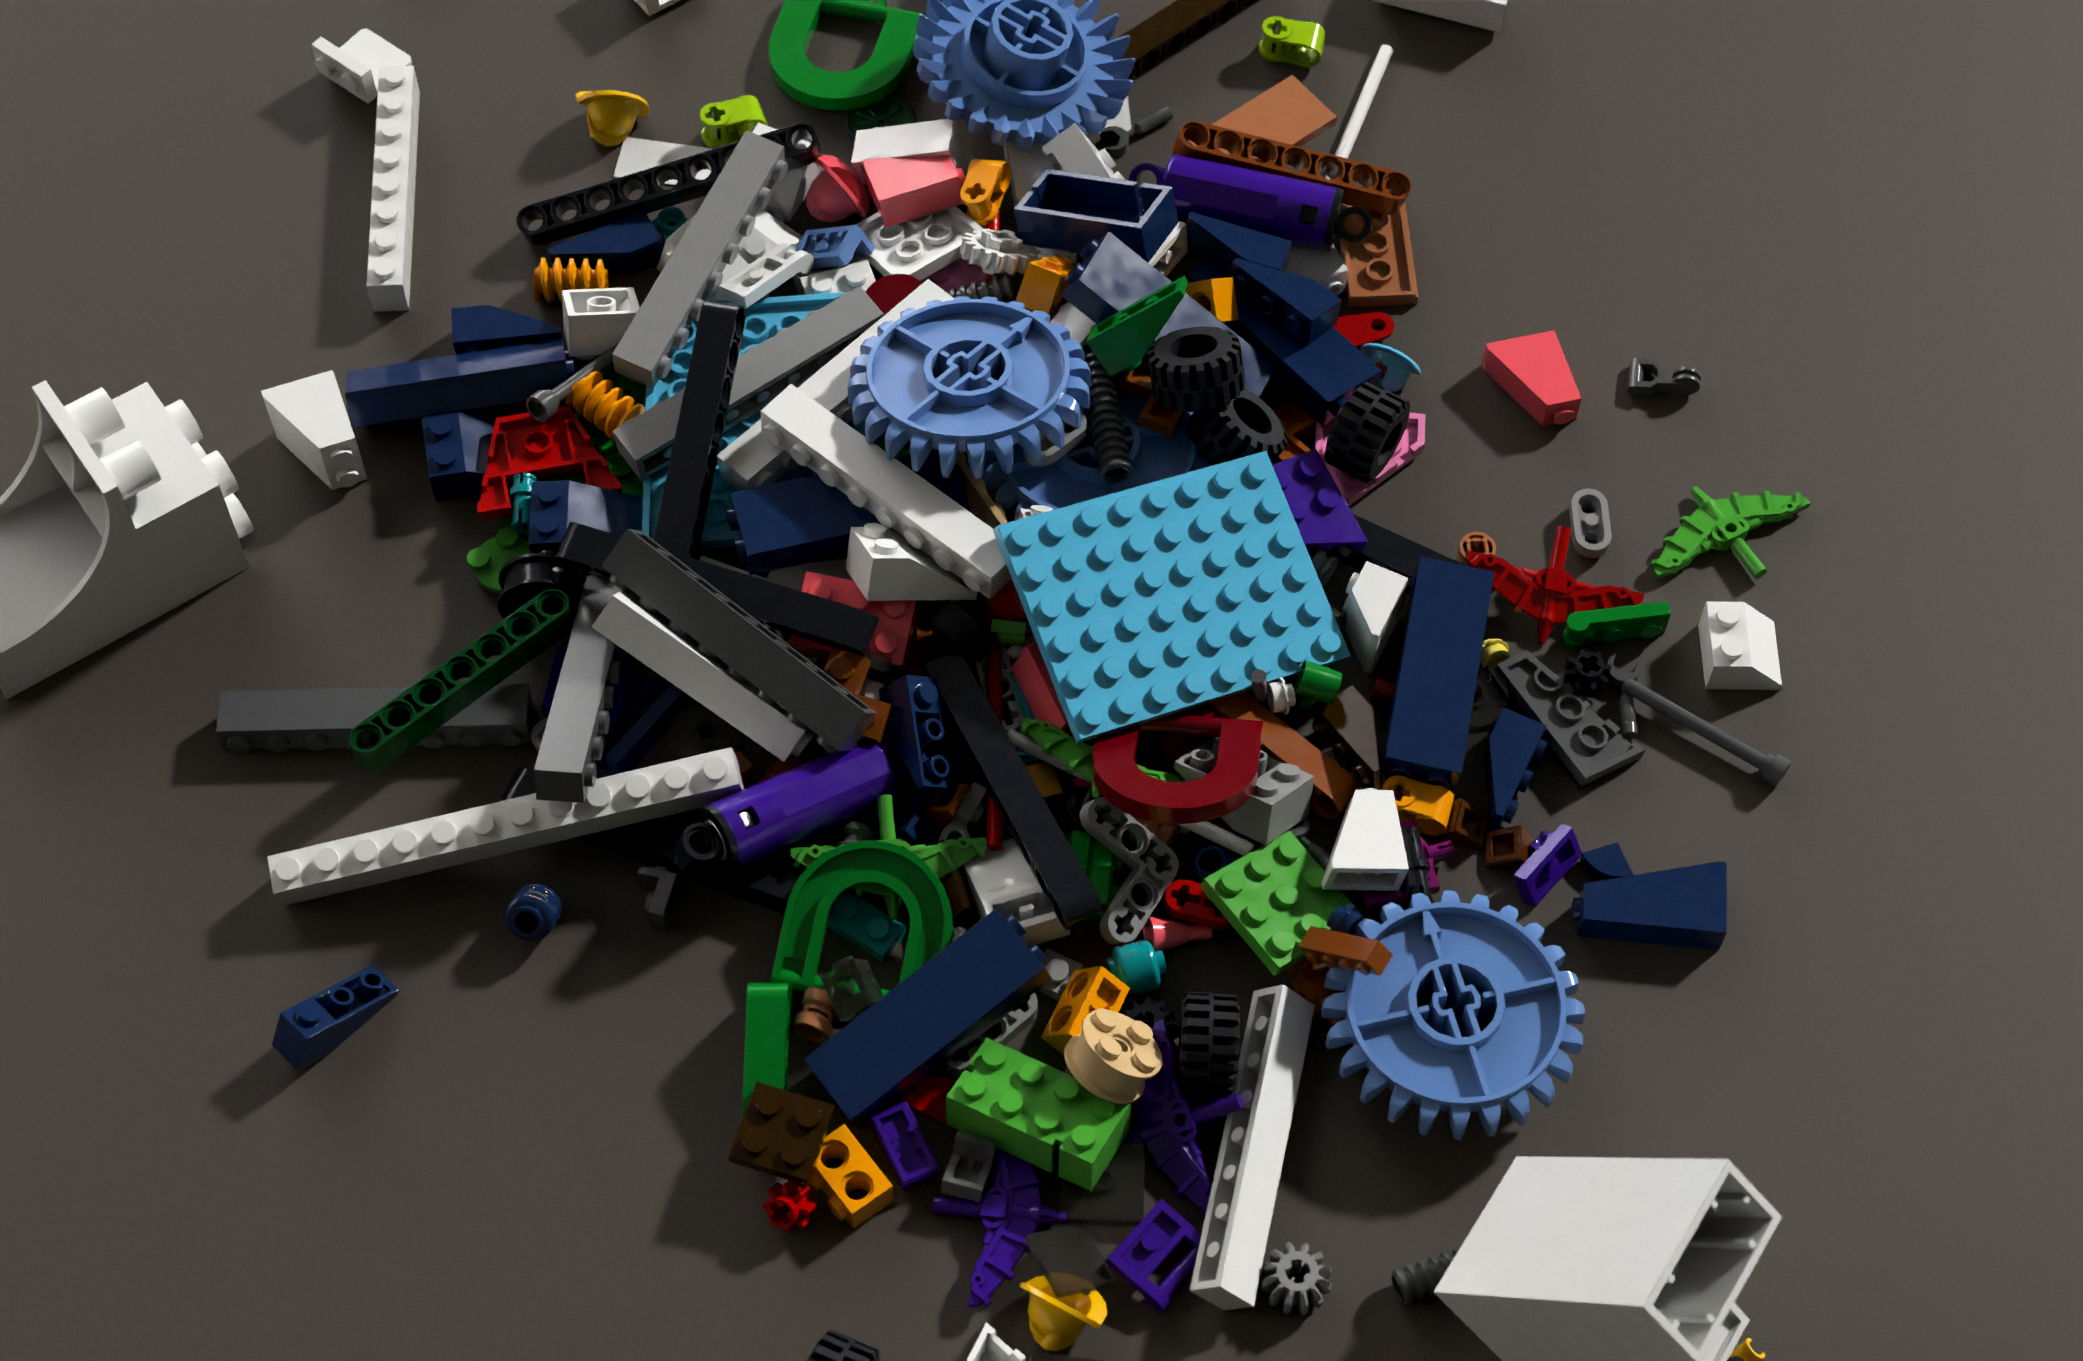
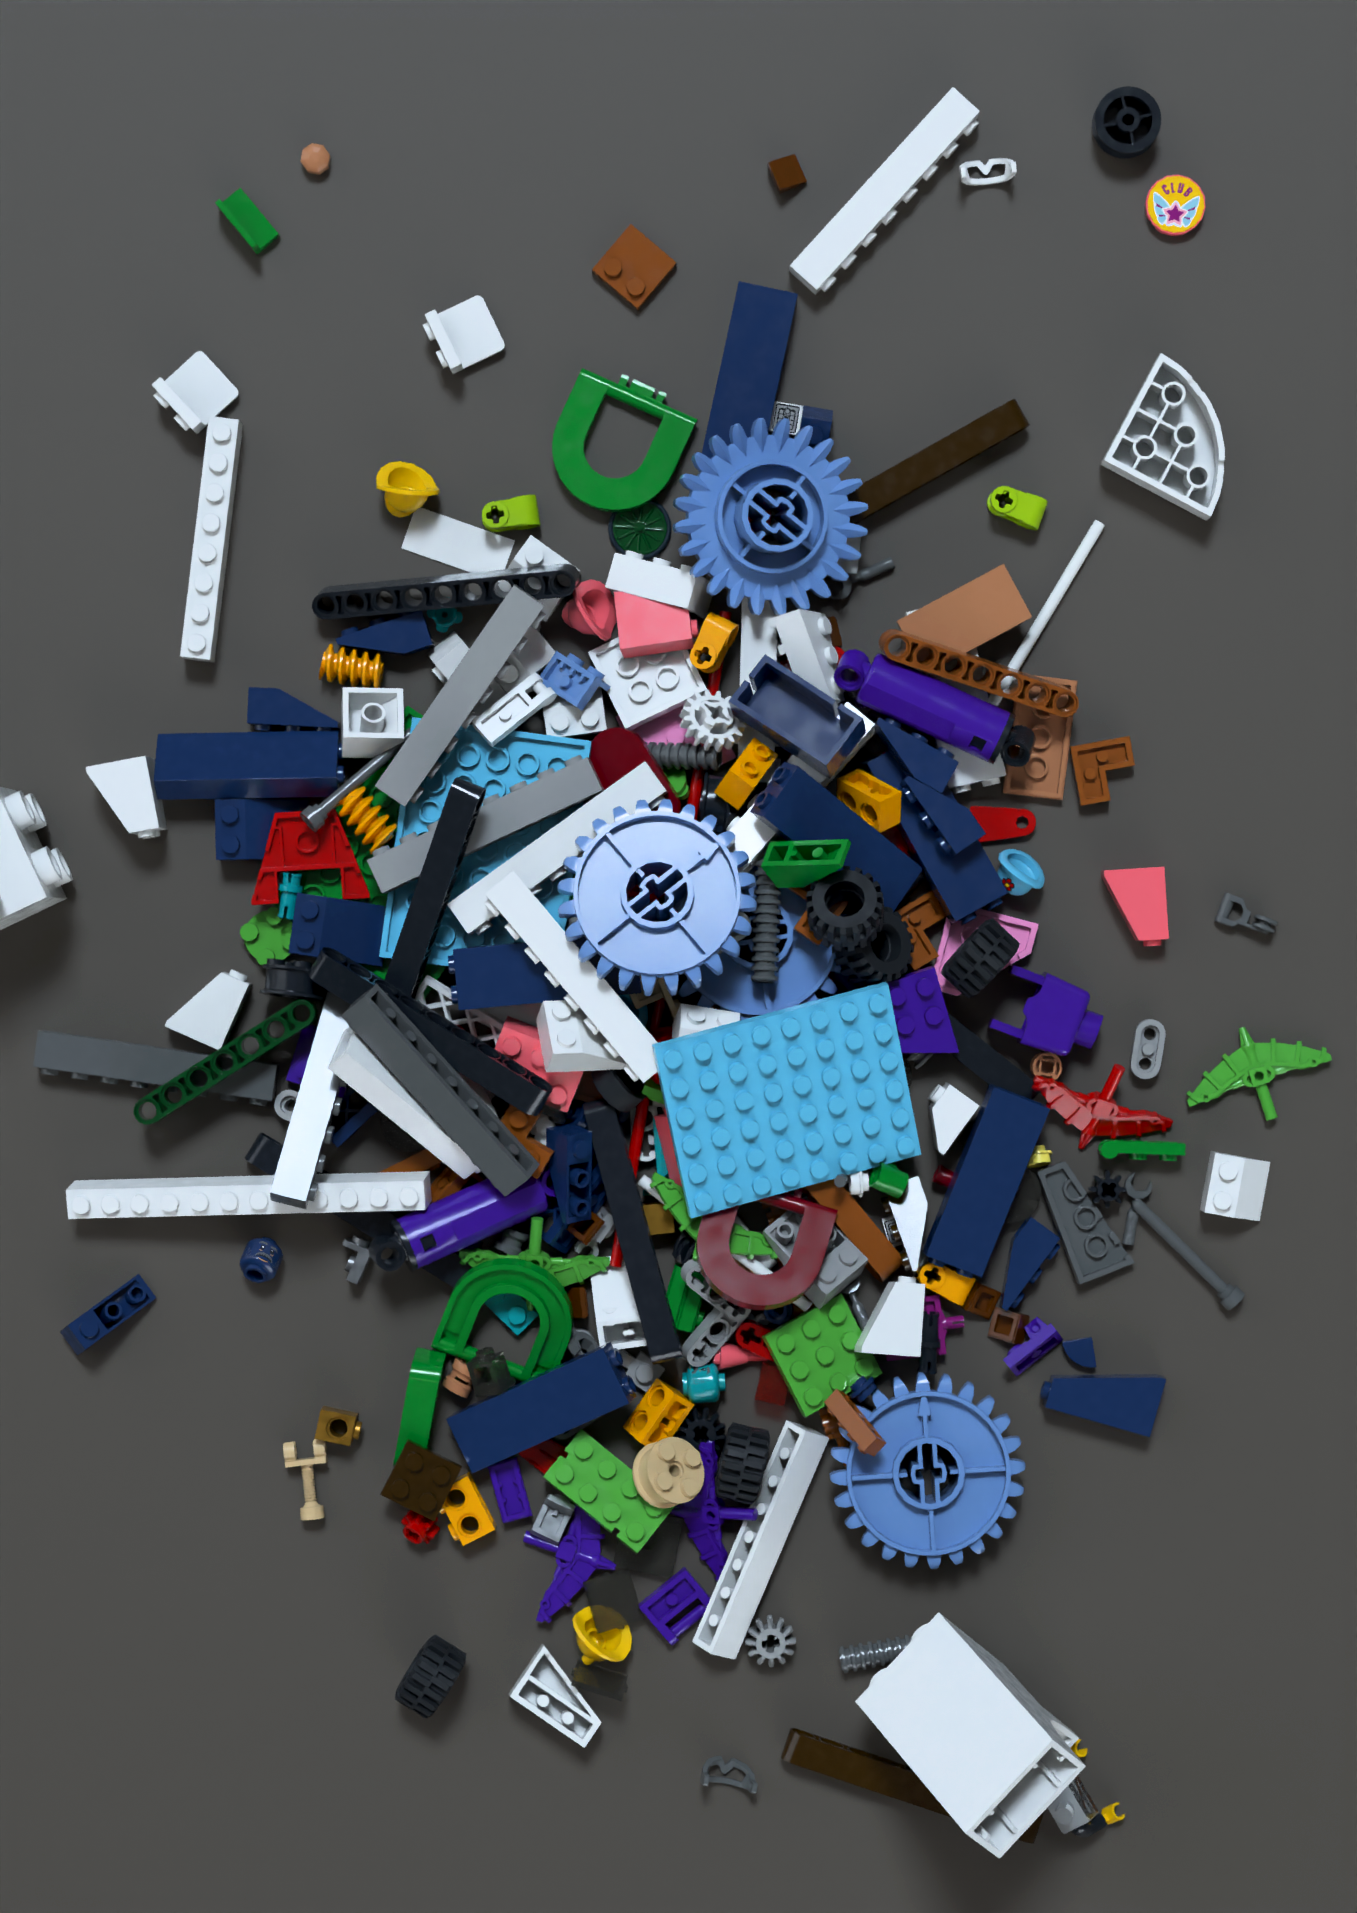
camera: 15 degrees right, 30 degrees up
none -> white slope [164,969,252,1050]
none -> tan bar [283,1439,328,1521]
none -> pearl gold brick [314,1406,362,1446]
none -> clear red panel [754,1361,788,1406]
none -> dark purple piece [988,965,1103,1056]
none -> dark orange plate [1069,736,1135,806]

